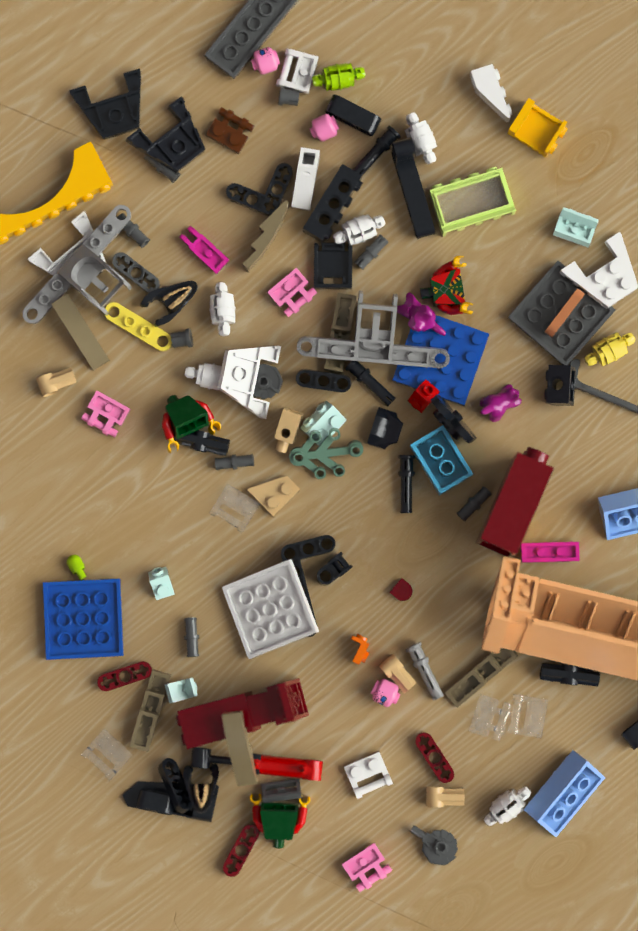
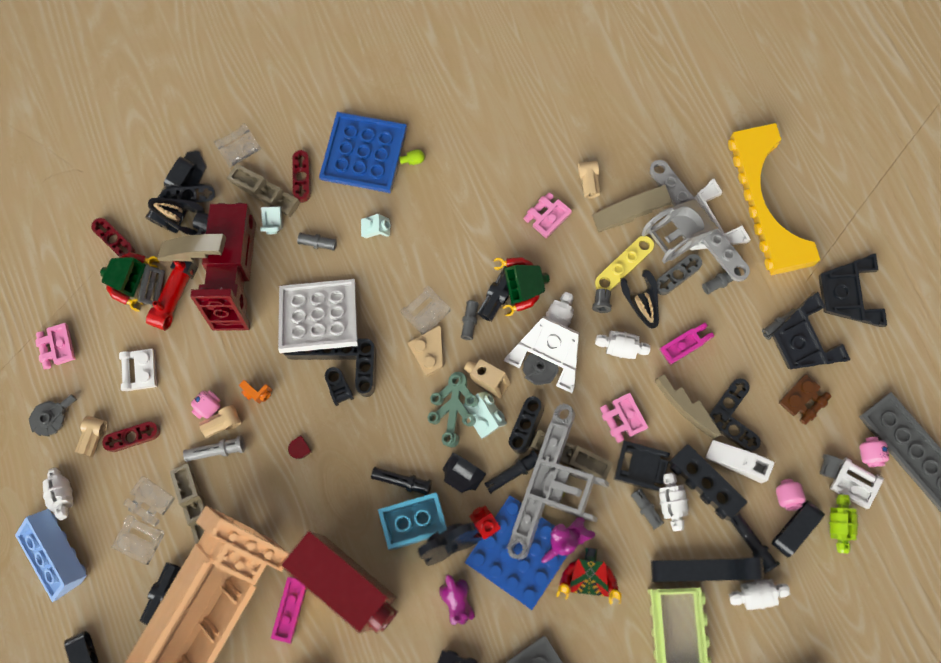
camera: 110 degrees right, 10 degrees down
dark grey pin [457,486,492,521] -> none

